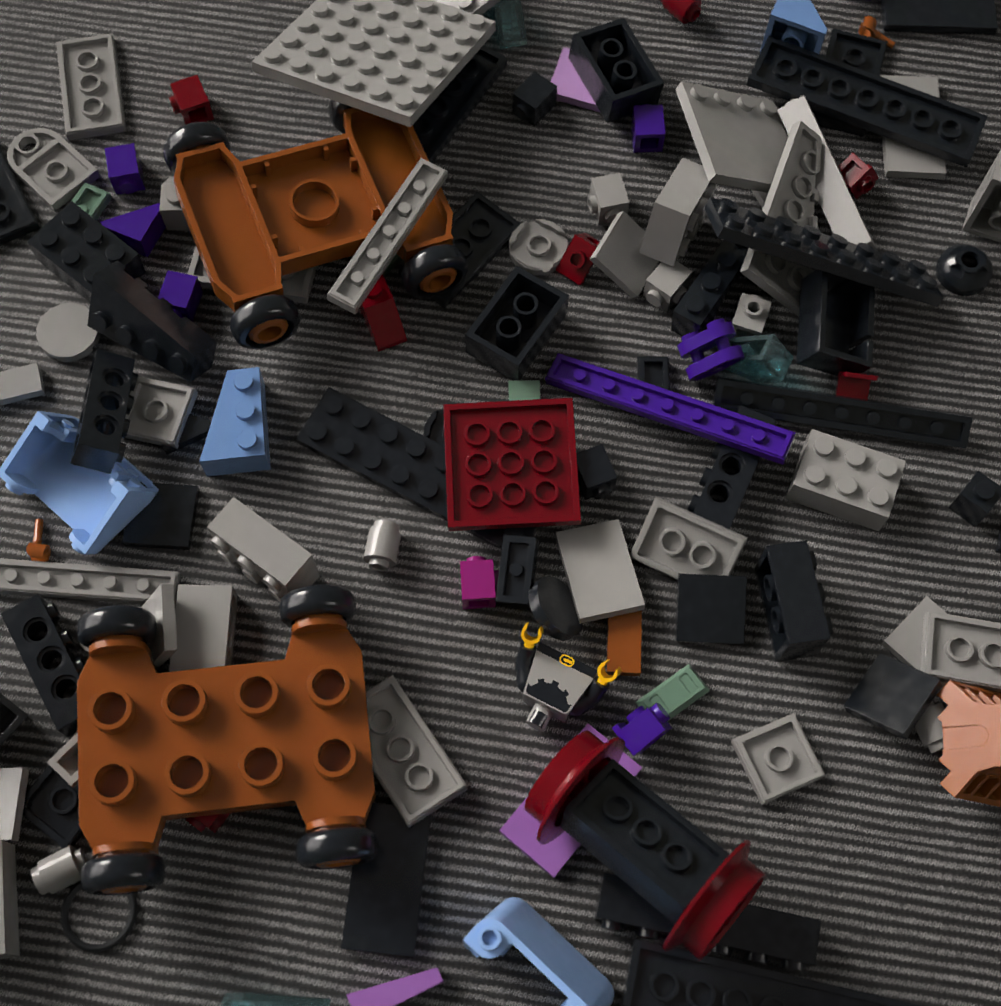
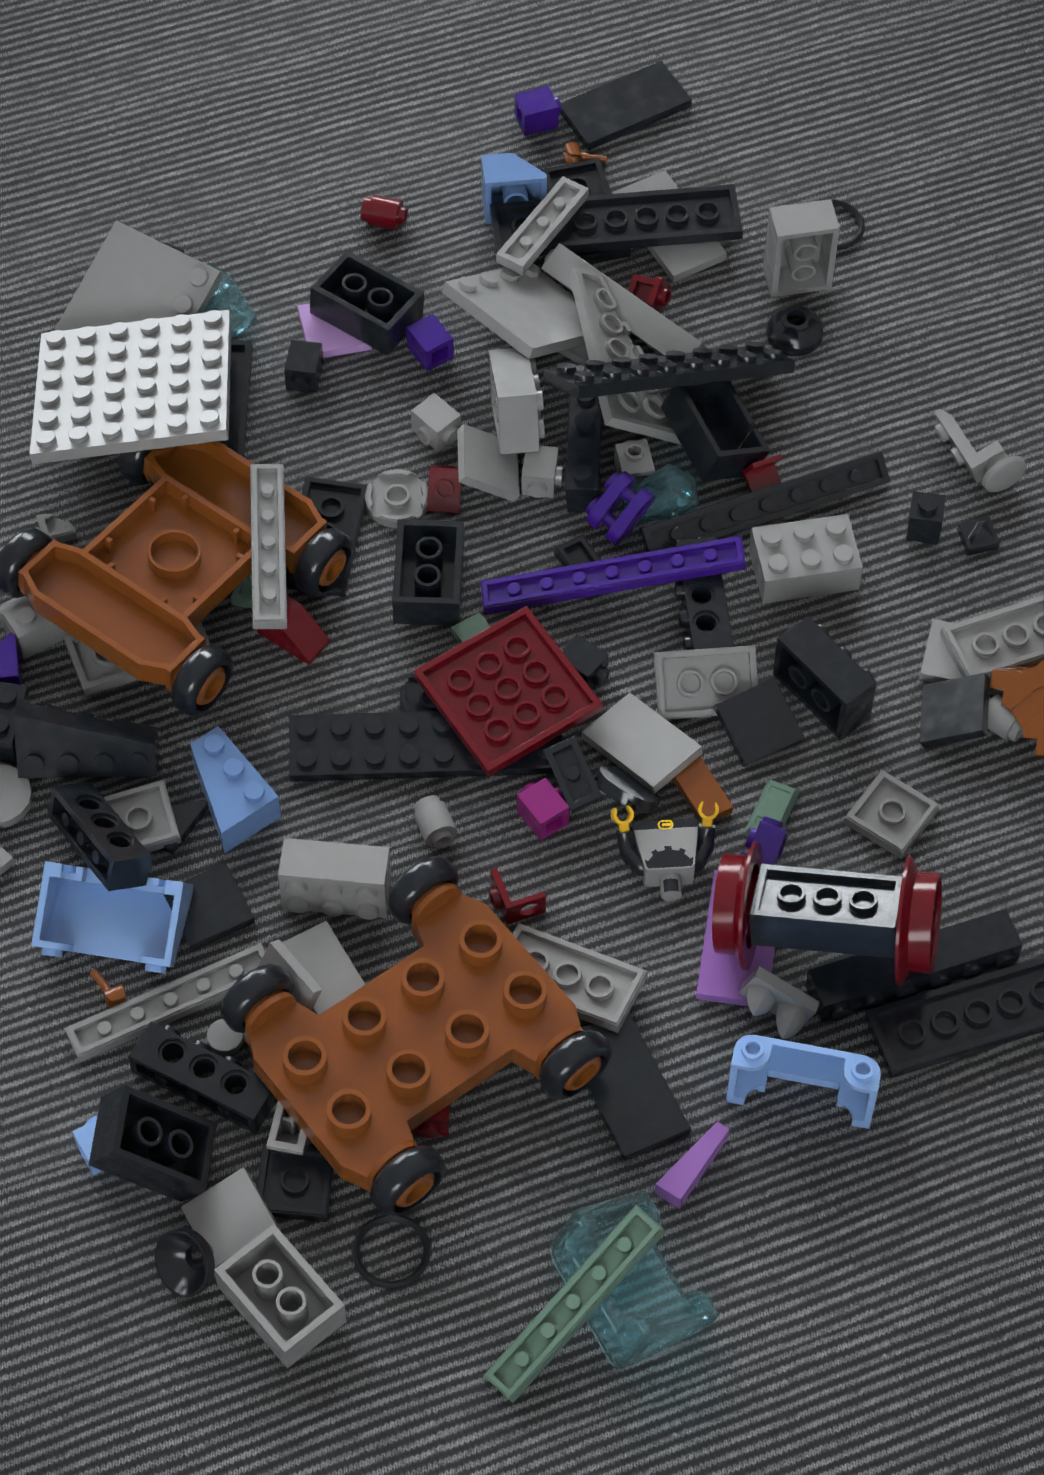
camera: 30 degrees left, 10 degrees down
light grey brick [30,845,88,895] -> none
dark purple brick [158,270,203,322] -> none
none -> light grey tile [36,514,78,543]
none -> dark red bracket [489,868,546,925]
none -> light grey plate [496,176,589,275]
none -> light grey tile [739,966,820,1040]

